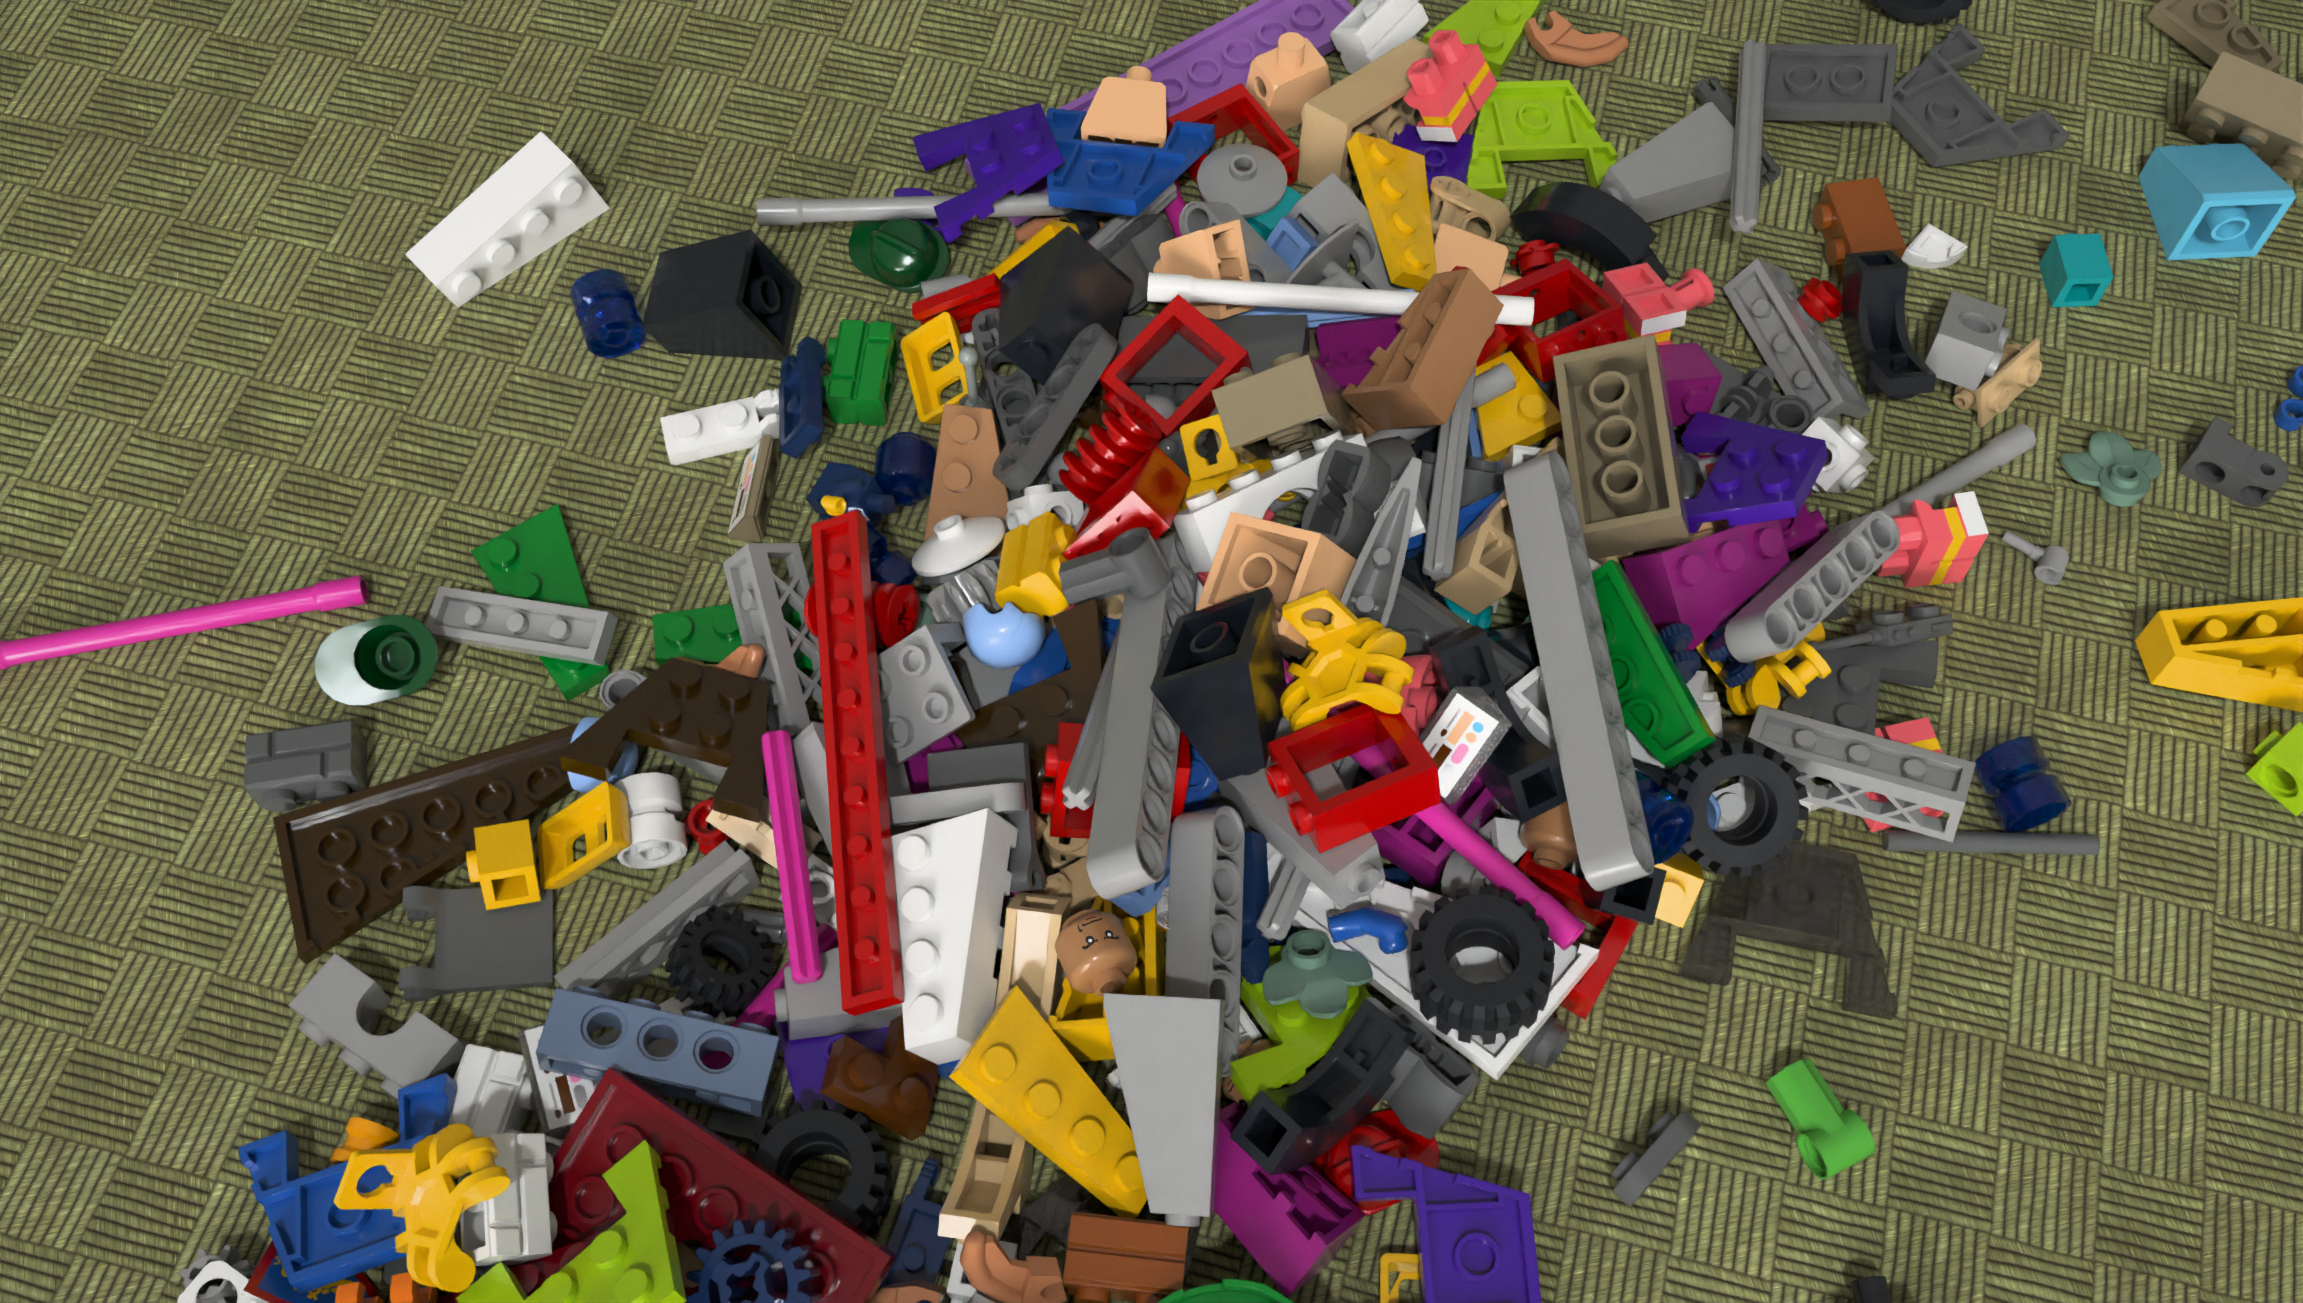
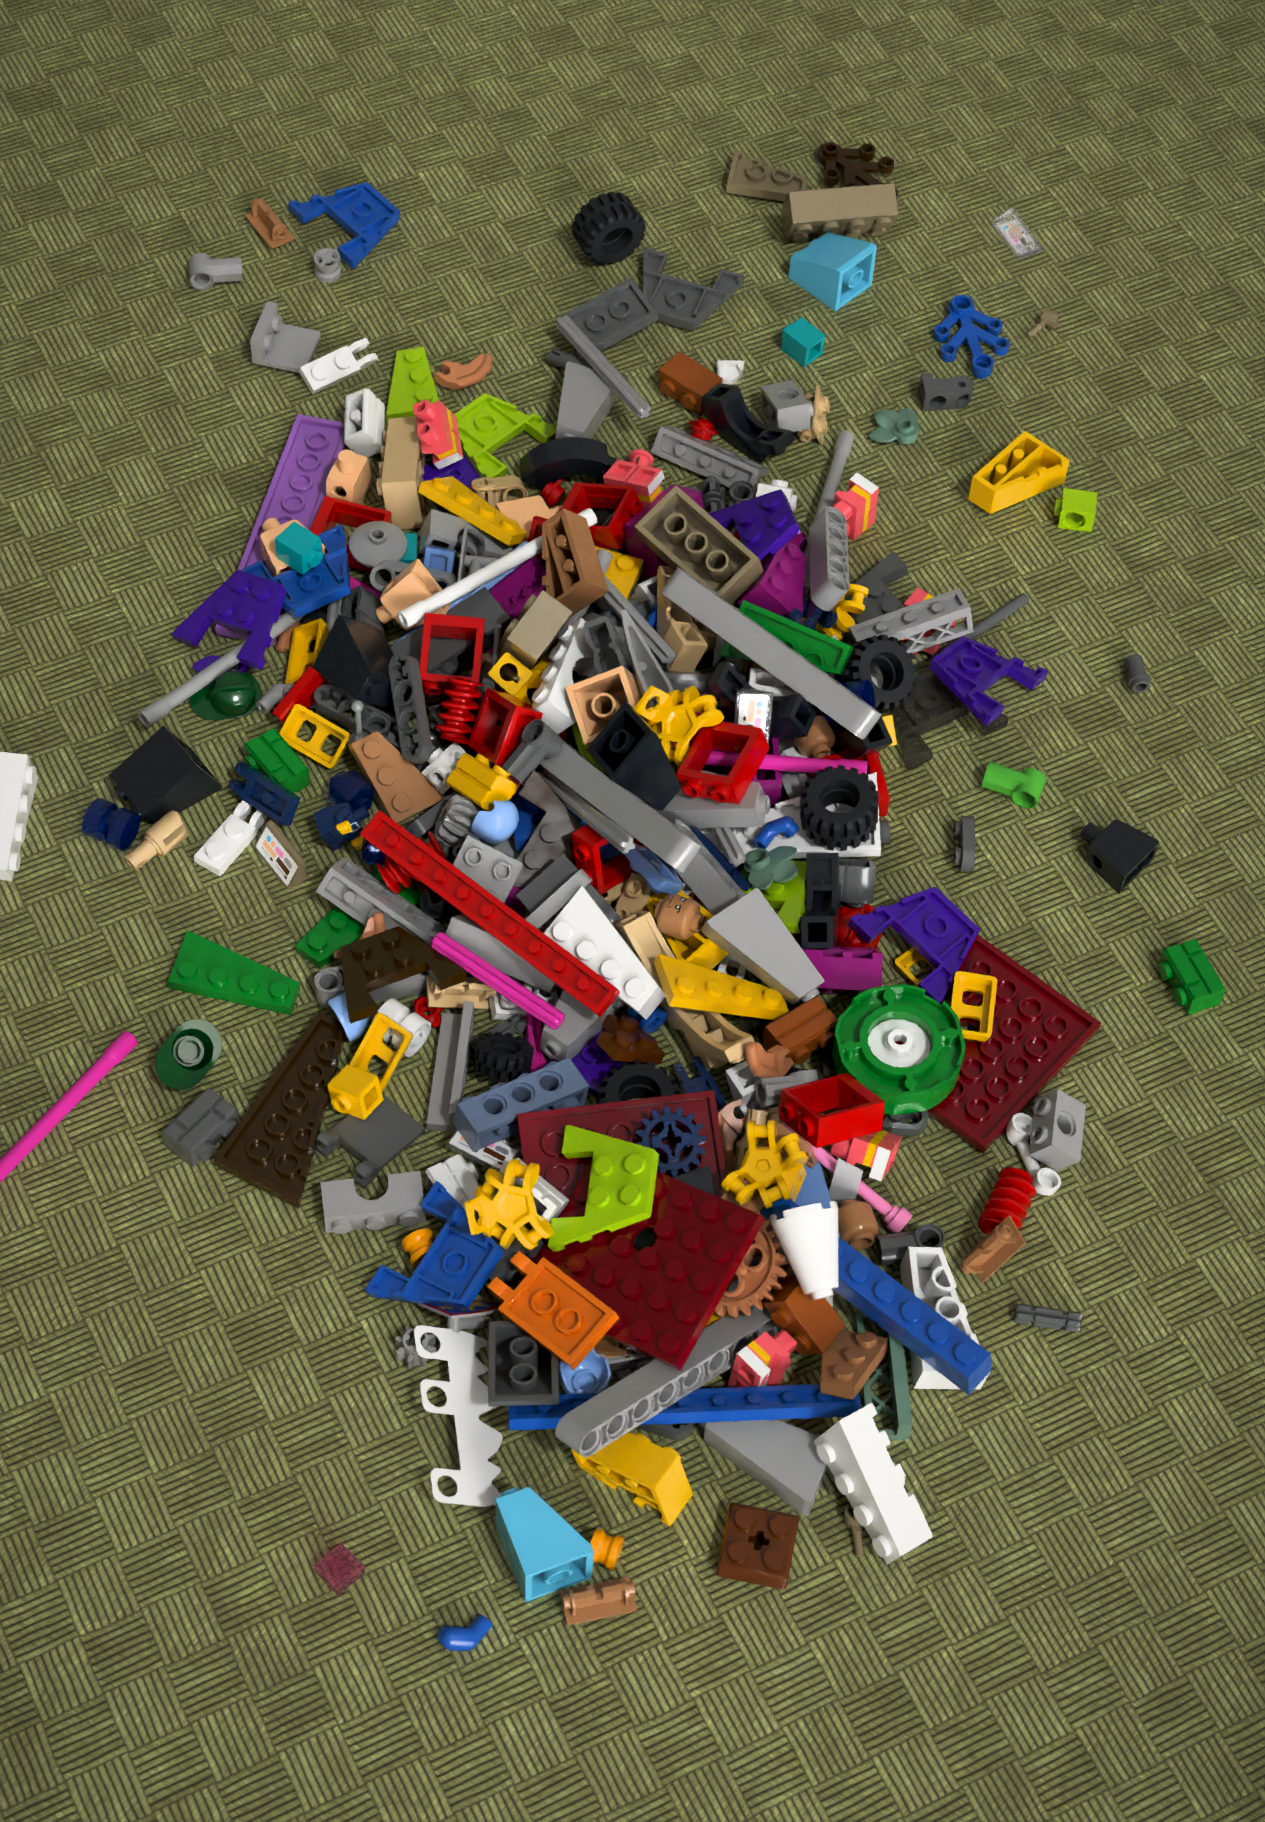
camera: 45 degrees left, 5 degrees down
light grey plate [426,586,618,666] -> none
white dish [912,515,1006,577] -> none
dark grey piece [1807,603,1953,652] -> none
clear blue wheel [1974,736,2071,833] -> none
light grey hand [2002,530,2069,585] -> none
none -> tan arm [124,810,189,872]
none -> teal brick [275,521,323,575]
none -> dark purple wing [929,636,1048,726]
none -> dark grey pin [1124,654,1151,693]

